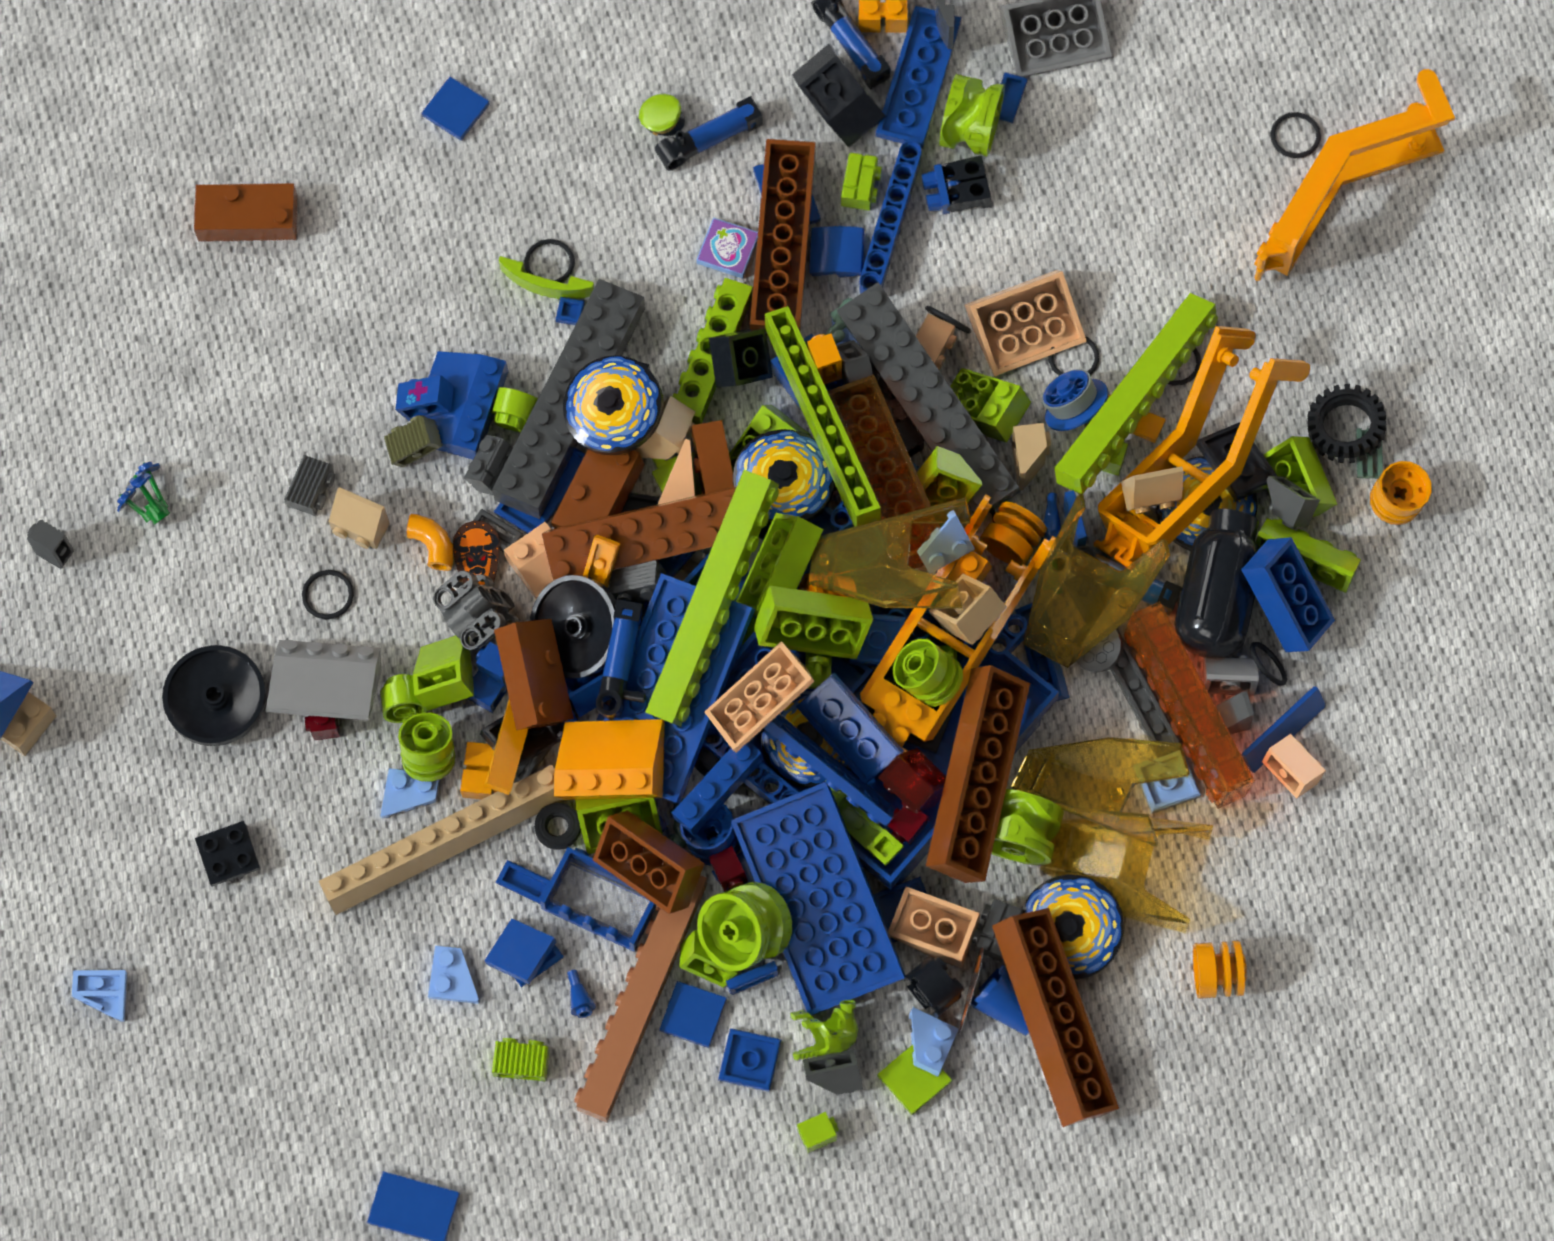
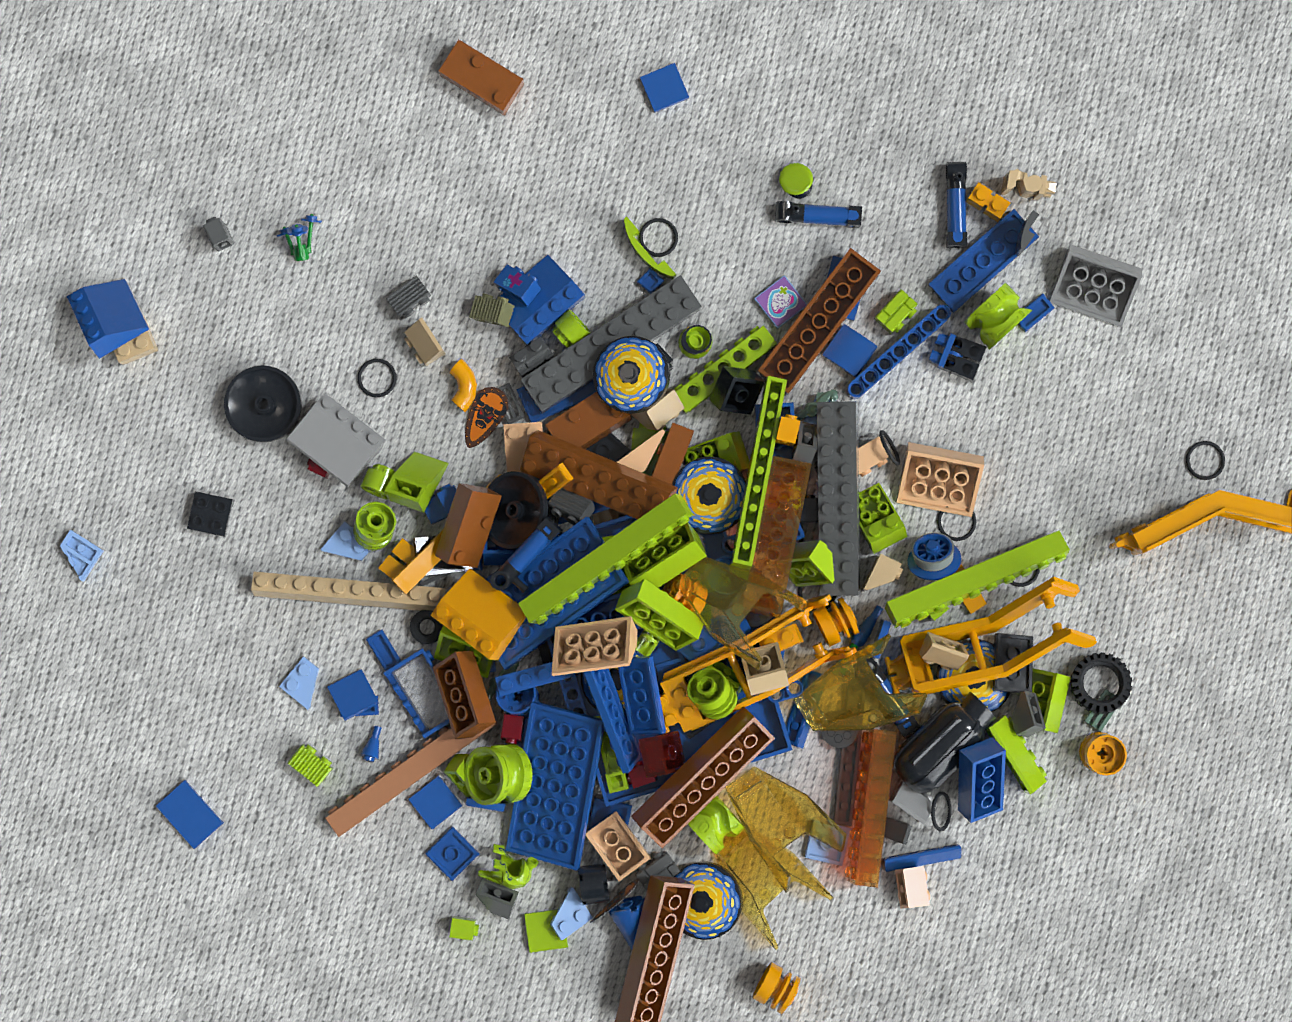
camera: 30 degrees right, 15 degrees up
dark grey piece [433,571,521,650] -> none
black slope [792,44,887,148] -> none
light blue wing [917,510,975,574] -> none
none -> lime piece [678,325,713,359]

